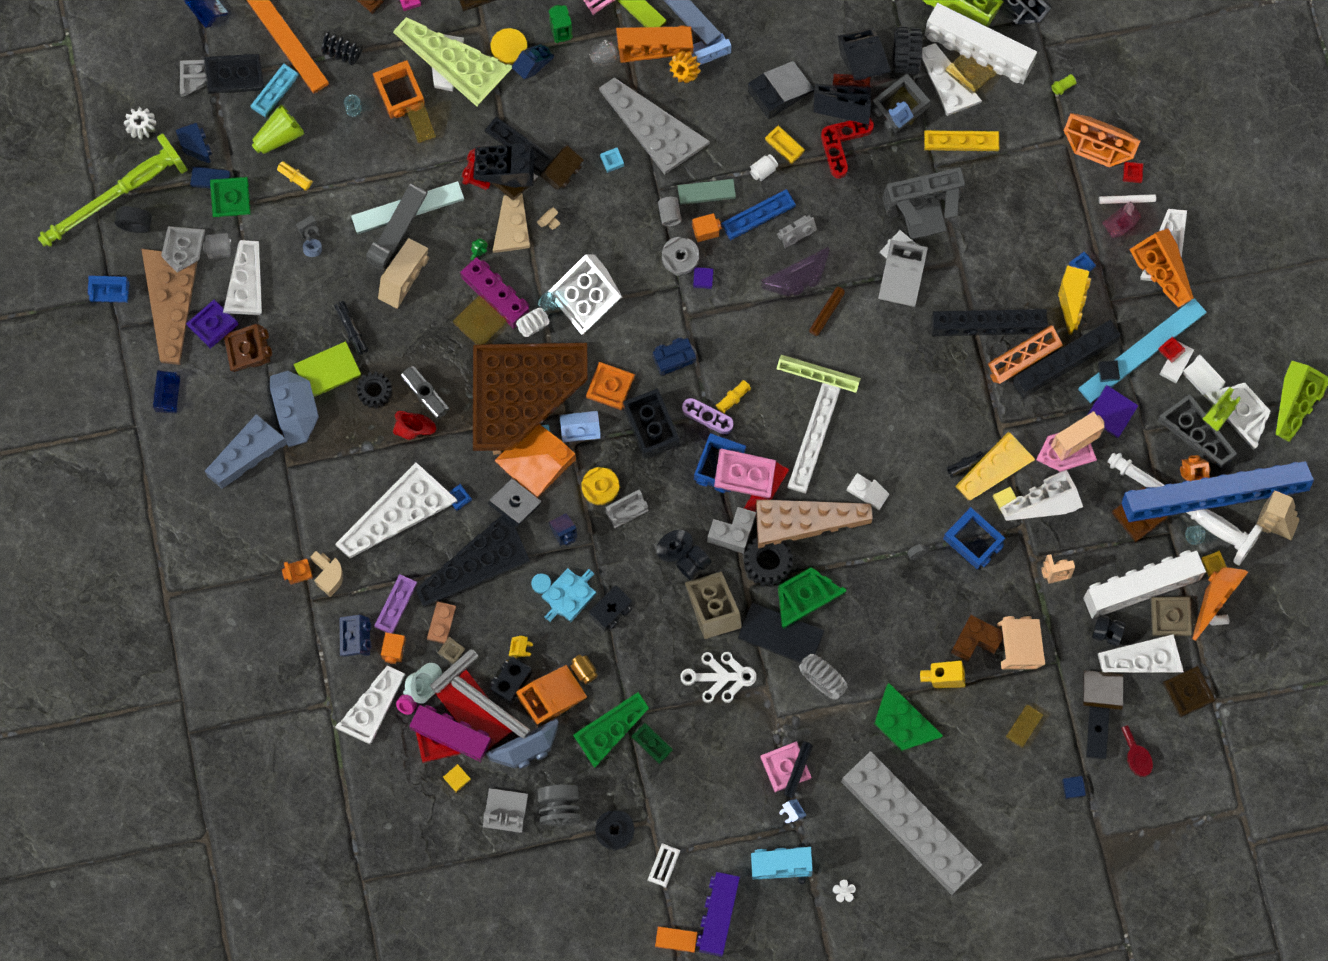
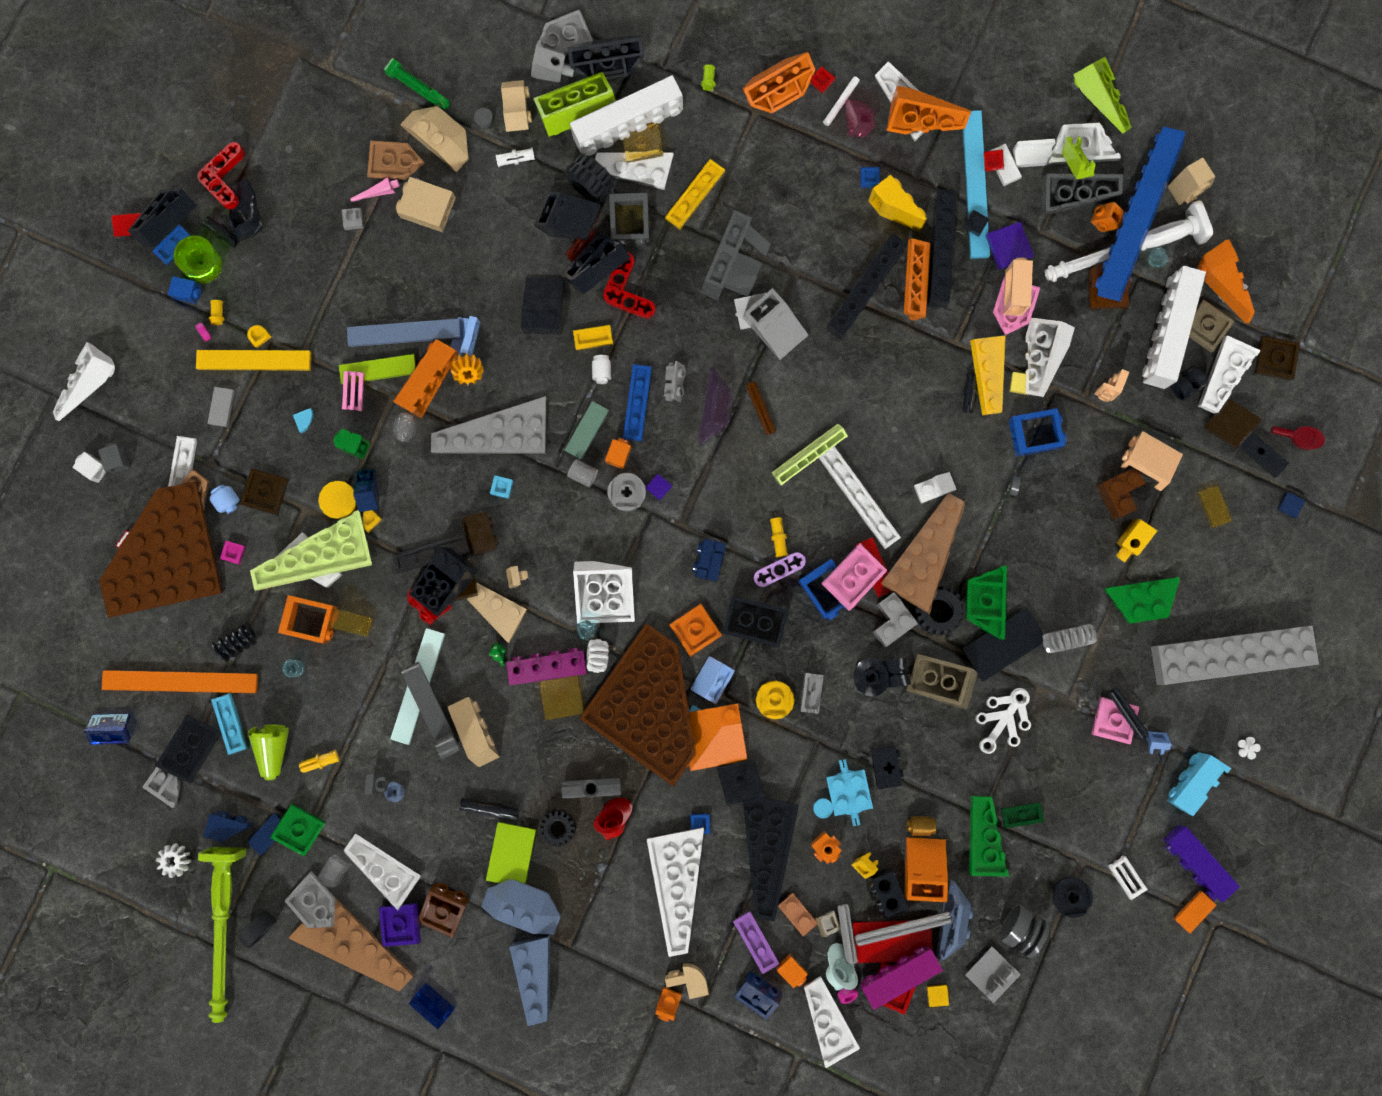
camera: 50 degrees left, 10 degrees up
blue hinge [88,276,129,303] -> none
dark blue slope [549,513,577,546] -> none
medium blue tile [889,101,914,128] -> none
yellow tile [1201,551,1227,576] -> none
none -> yellow tile [363,510,382,533]
none -> orange brick [810,831,842,864]

